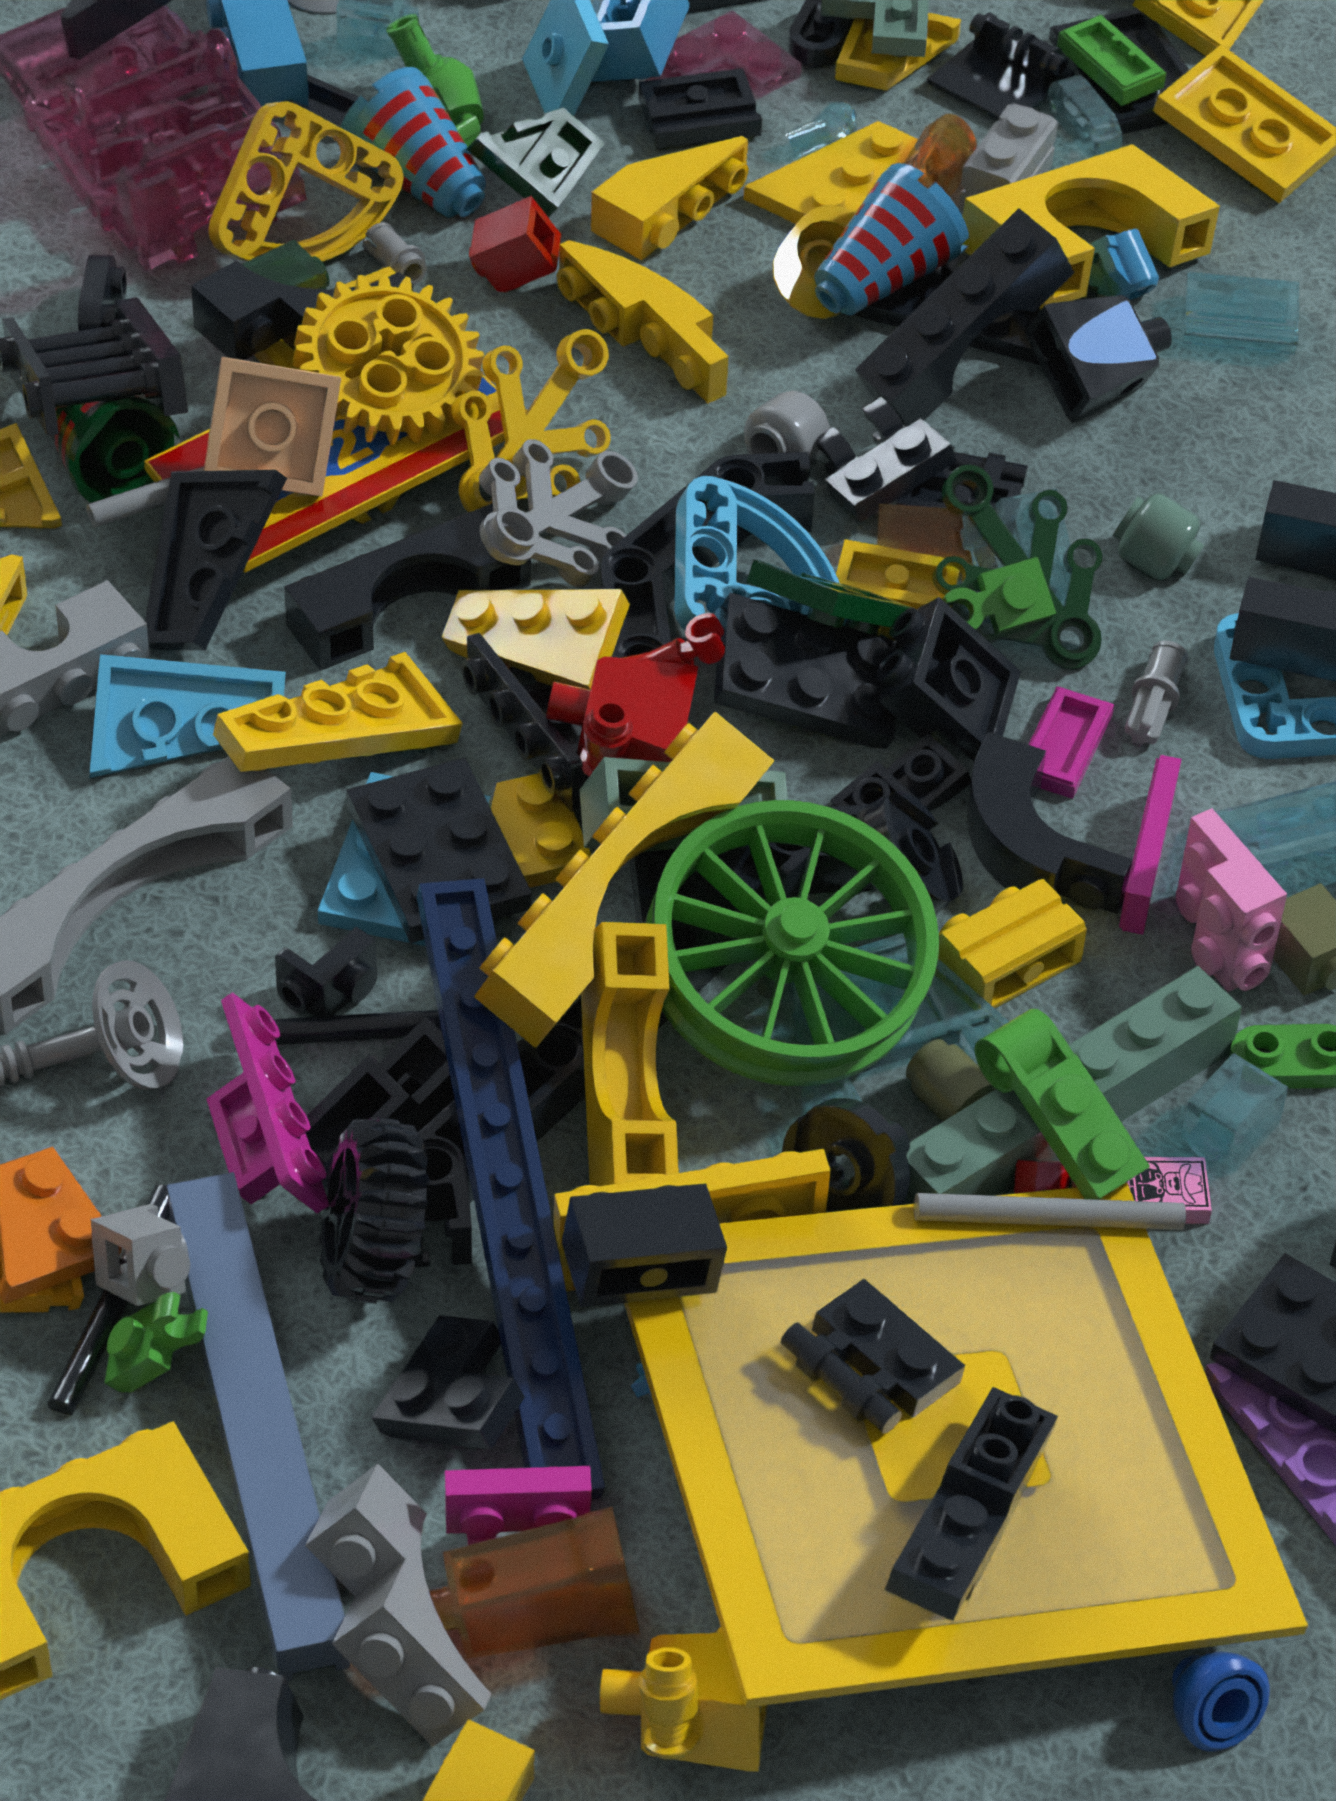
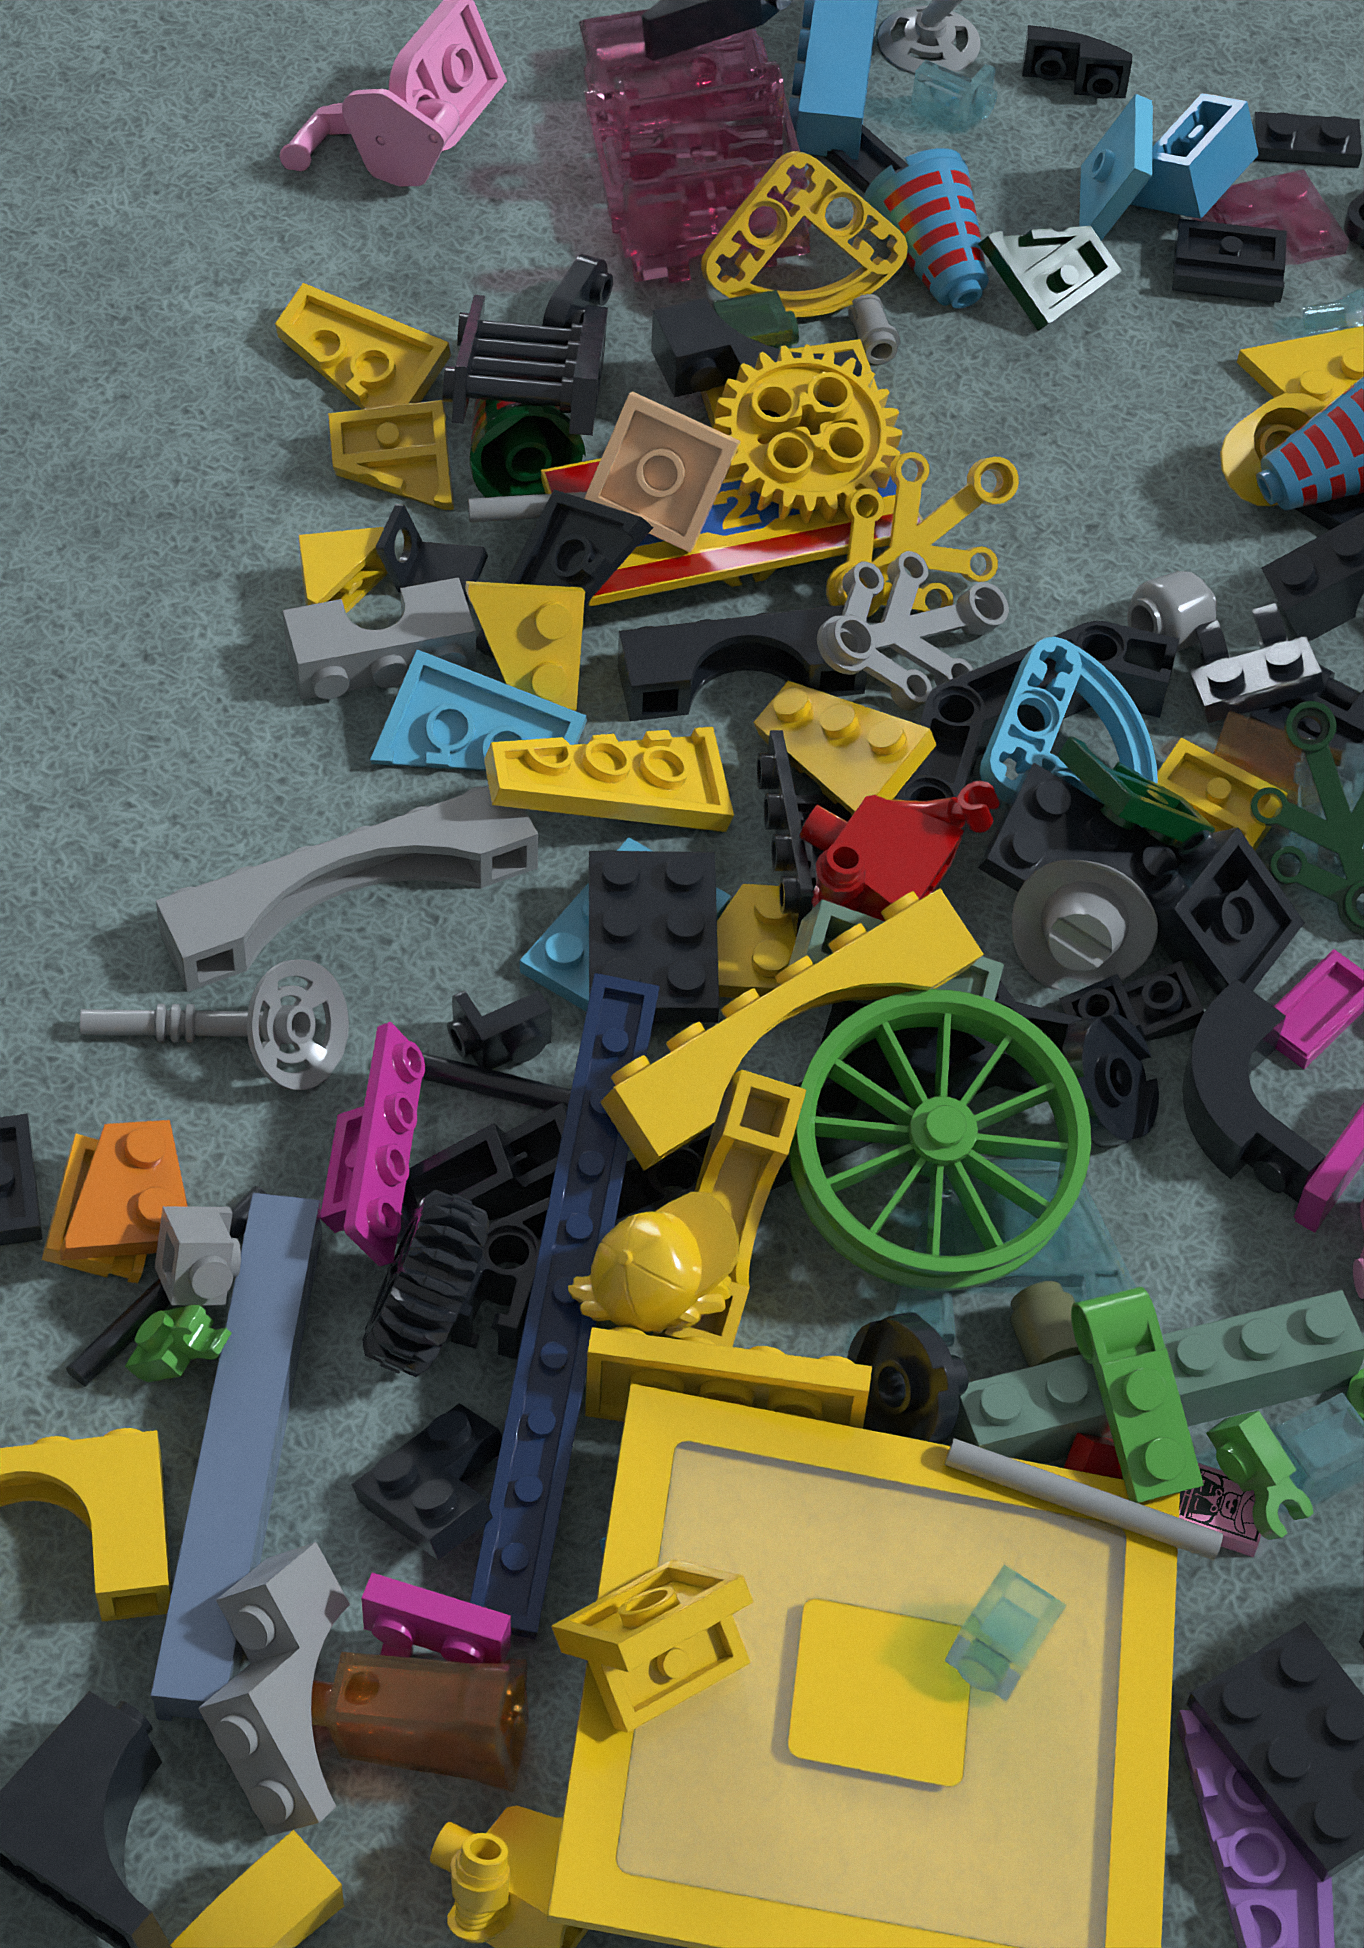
camera: 20 degrees right, 5 degrees up
bright green arm [386,14,484,147] -> none
red brick [469,196,561,292] -> none
yellow slope [556,240,729,404] -> none
black brick [561,1183,727,1307] -> none
yellow slope [591,136,749,261] -> none
black plate [781,1279,966,1434] -> none
black slope [885,1387,1058,1621] -> none
yellow brick [936,879,1087,1016] -> none
bright green plate [942,557,1056,635] -> none
none -> black bracket [376,504,488,600]
none -> yellow wing [466,581,585,711]
none -> yellow bracket [551,1559,754,1733]
none -> yellow hair [568,1192,739,1333]
none -> clear light blue brick [945,1564,1067,1702]
none -> light grey hat [1012,860,1158,991]
none -> bright green plate [1206,1410,1314,1540]

